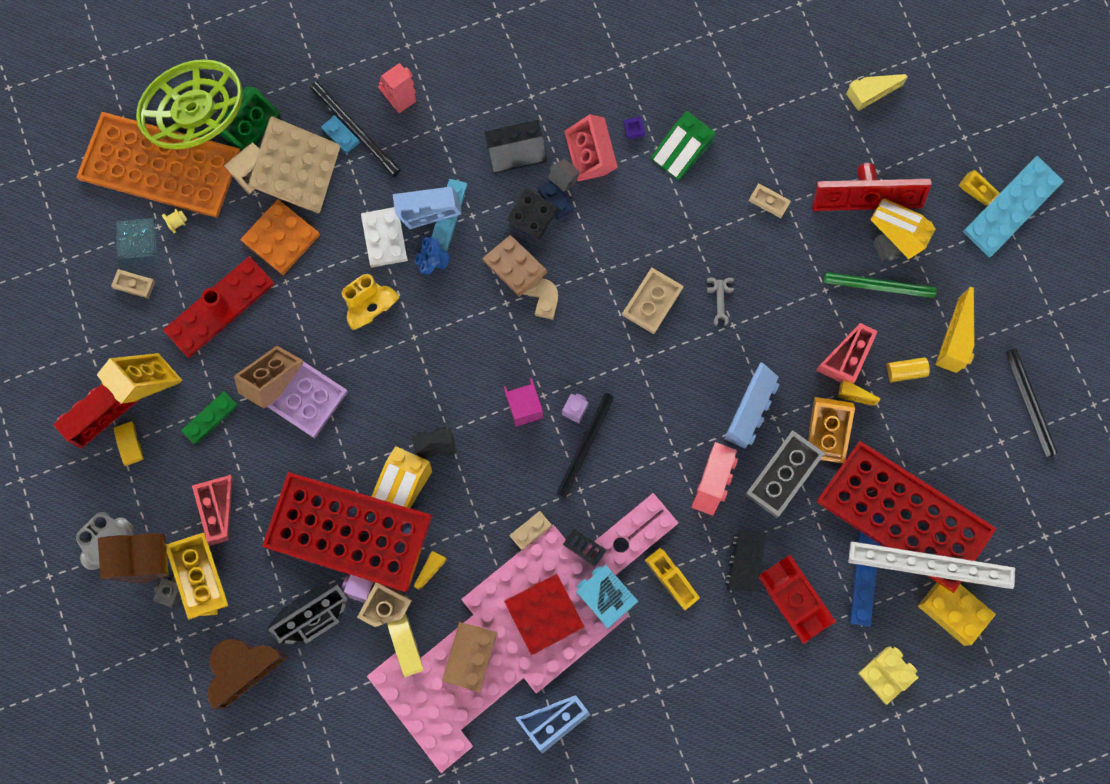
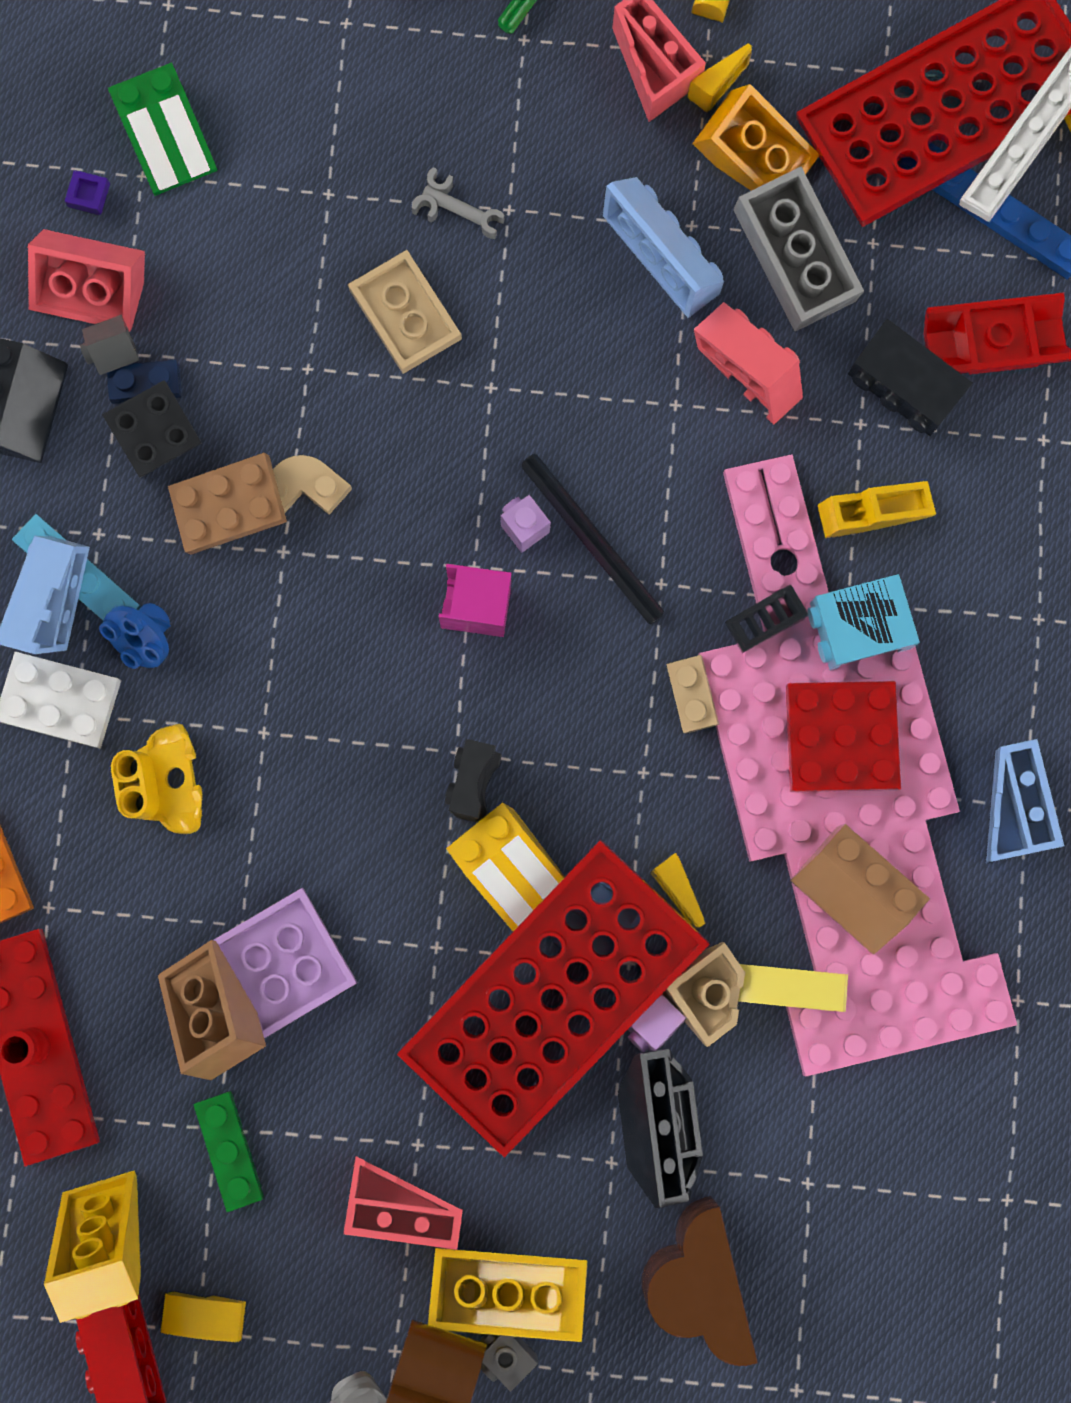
camera: 70 degrees left, 5 degrees up
tan plate [749,183,791,218] -> none

